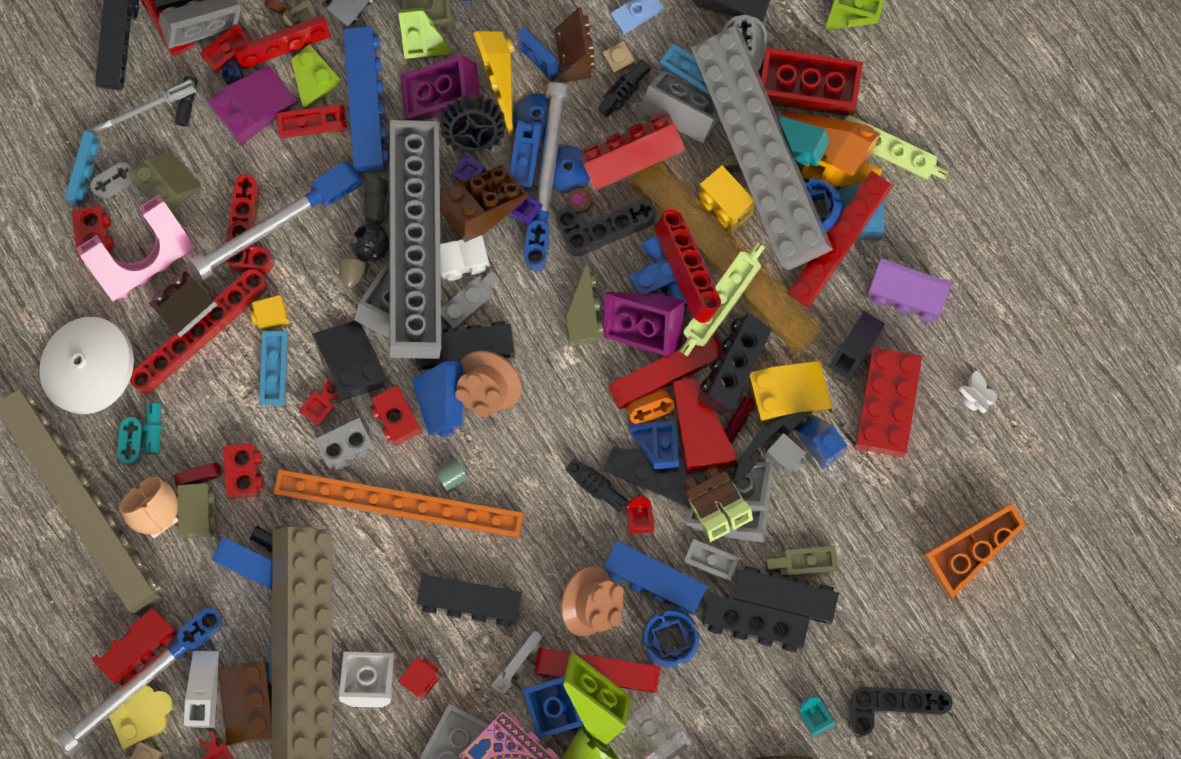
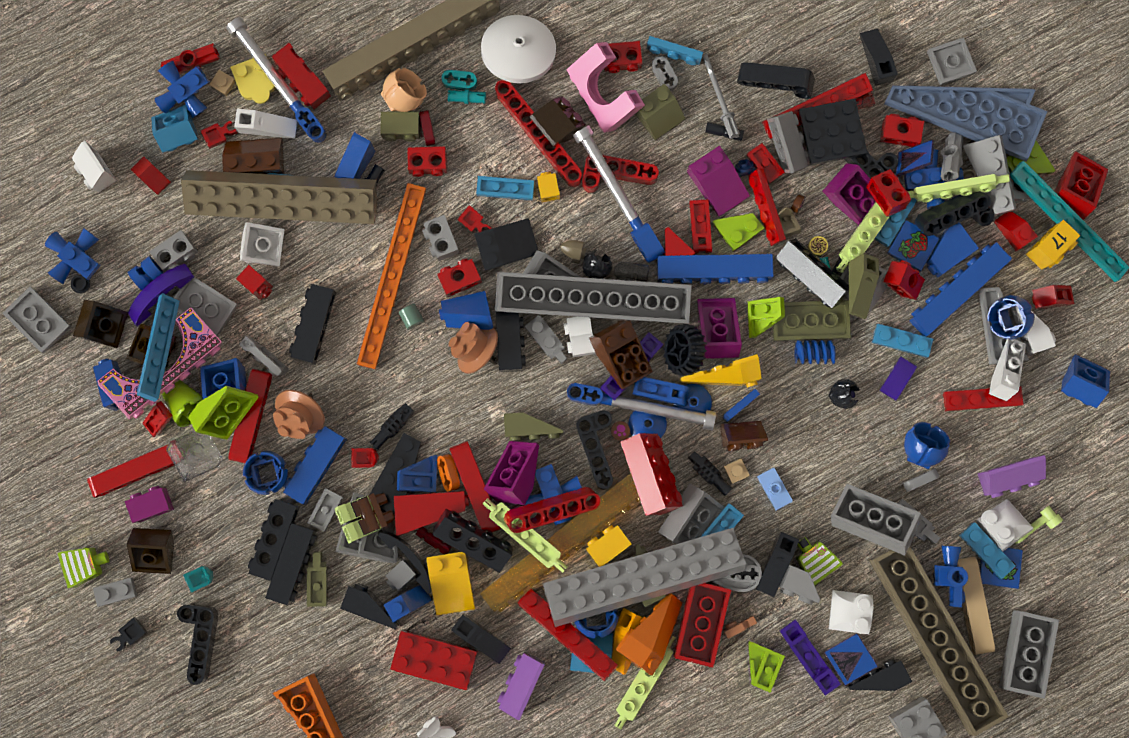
camera: 90 degrees right, 5 degrees up
teal slope [779,116,830,166] -> none
none -> black slope [340,583,401,630]
none -> red slope [664,227,695,256]
none -> nougat plate [723,616,757,639]

